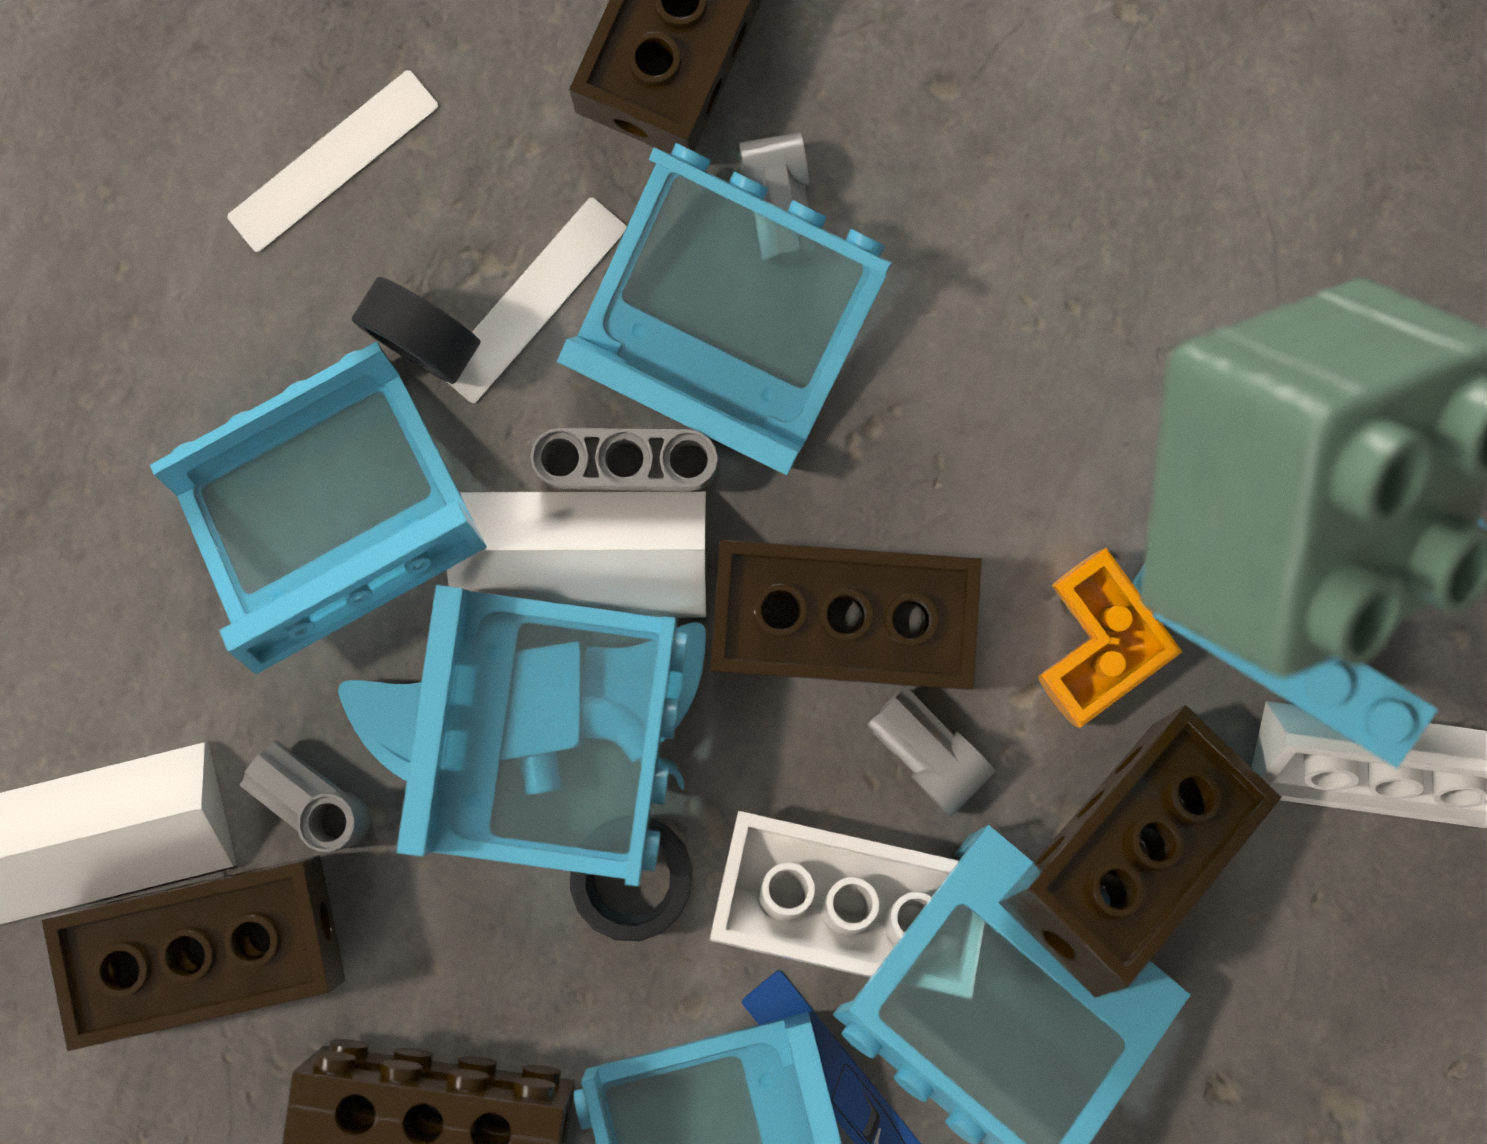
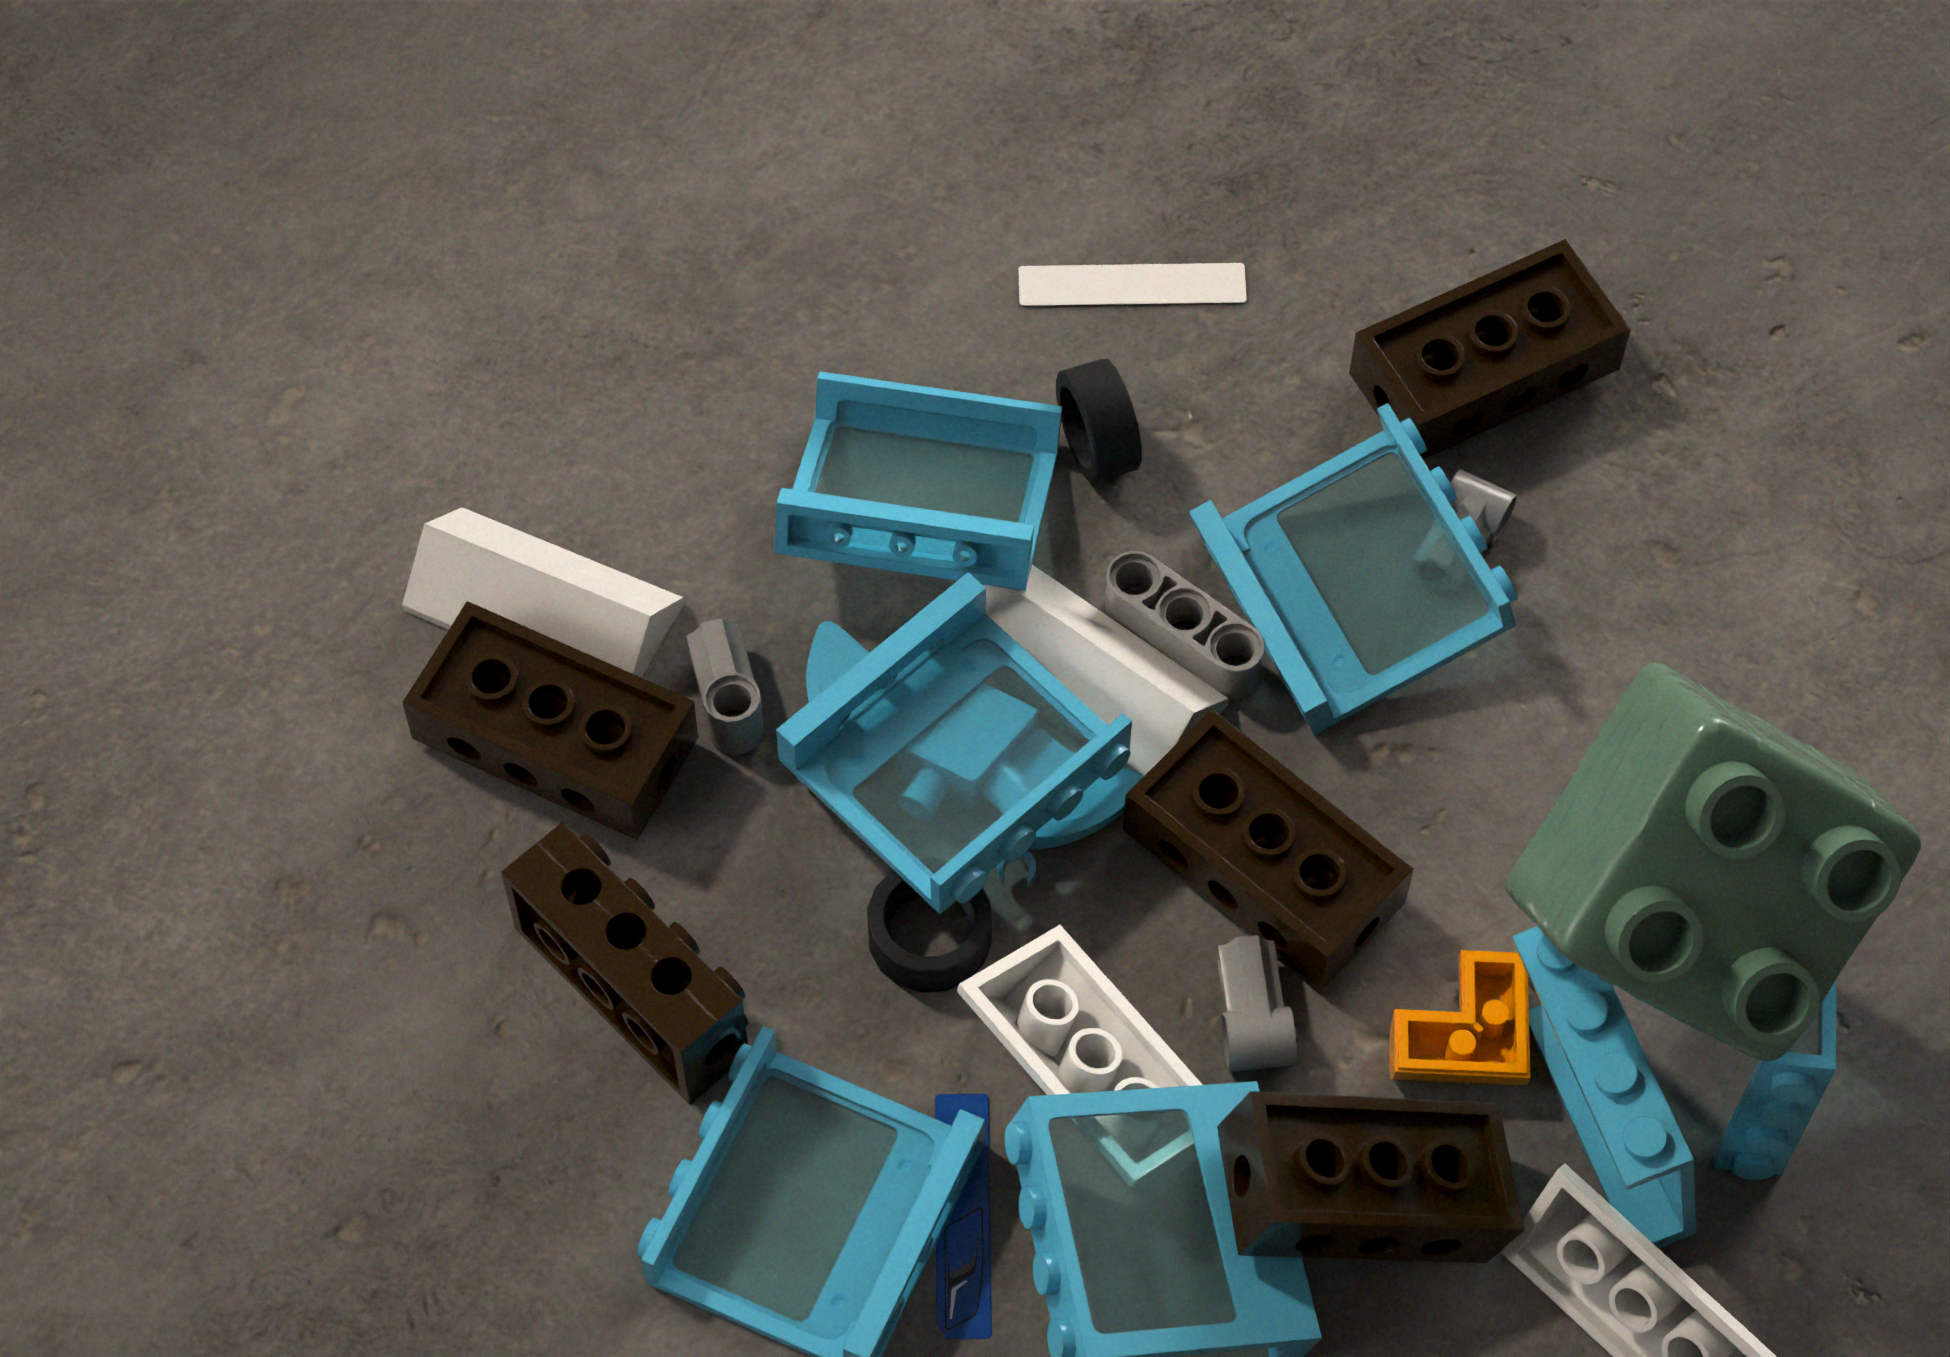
camera: 40 degrees right, 25 degrees down
white sticker [447,198,627,403] -> none

